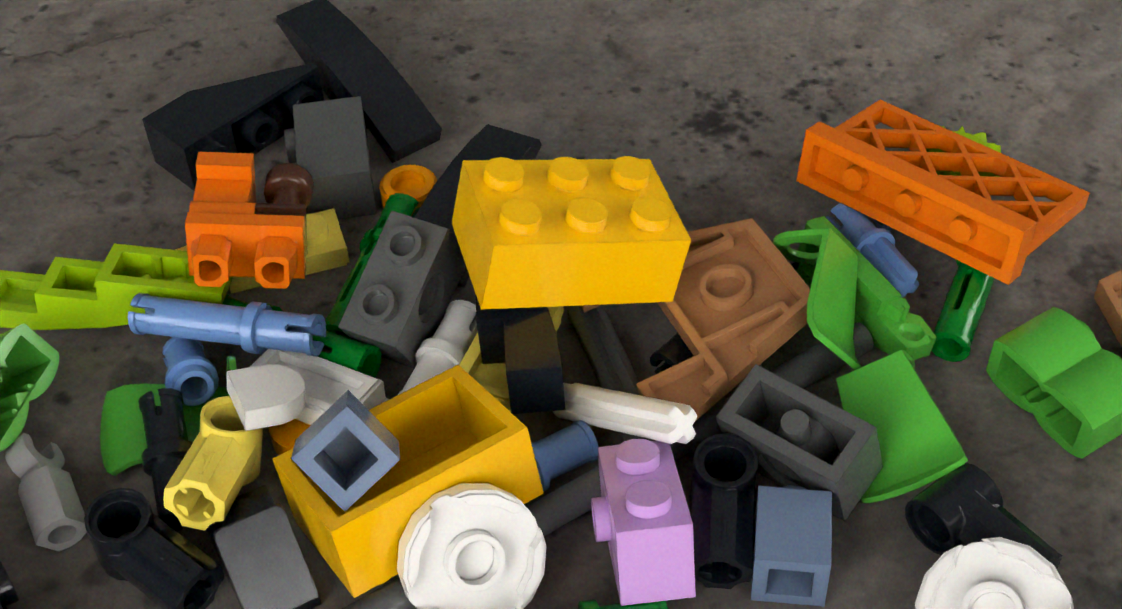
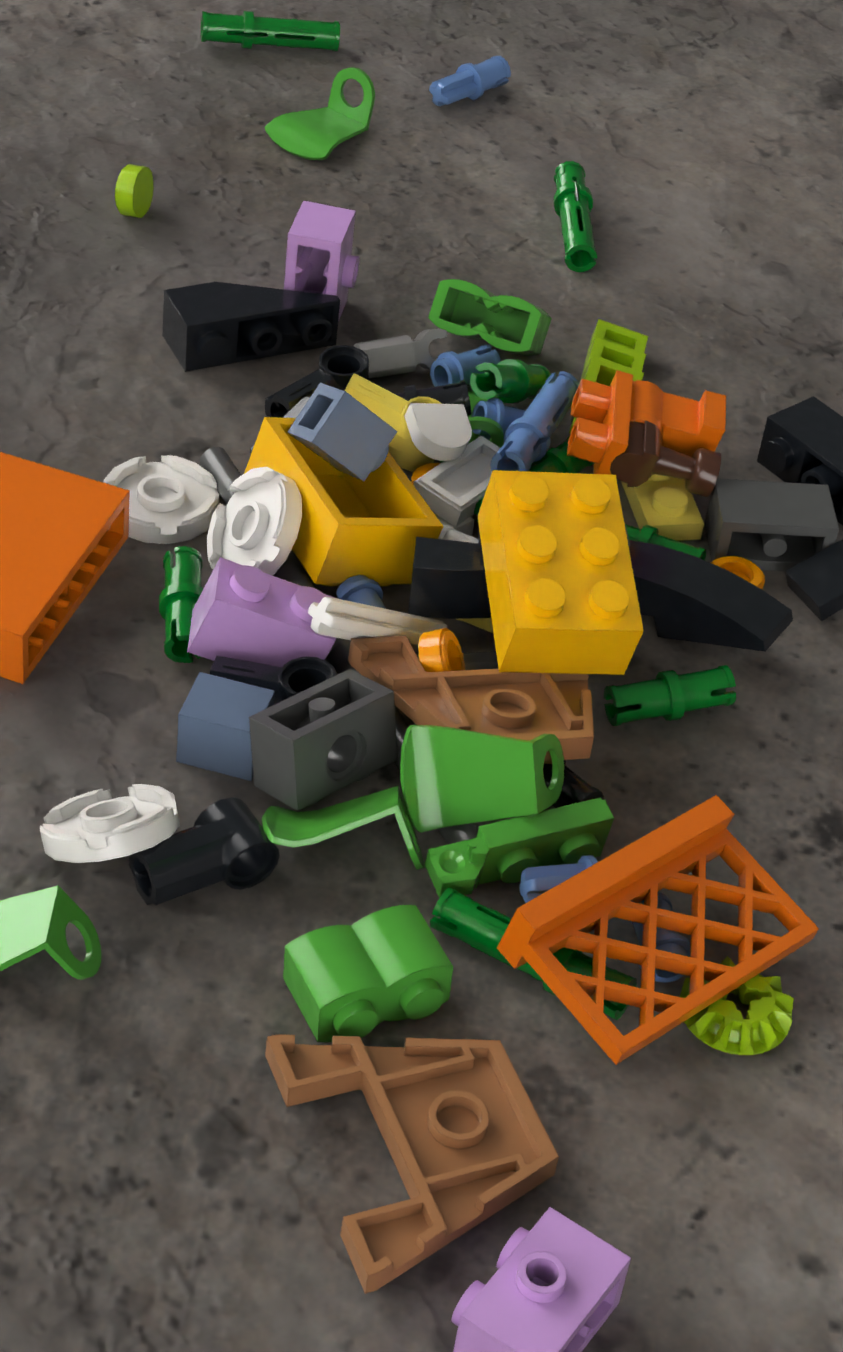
camera: 90 degrees right, 5 degrees down
none -> light orange tile [418,628,465,672]
none -> medium blue pin [430,344,501,387]
none -> green pin [470,359,551,403]

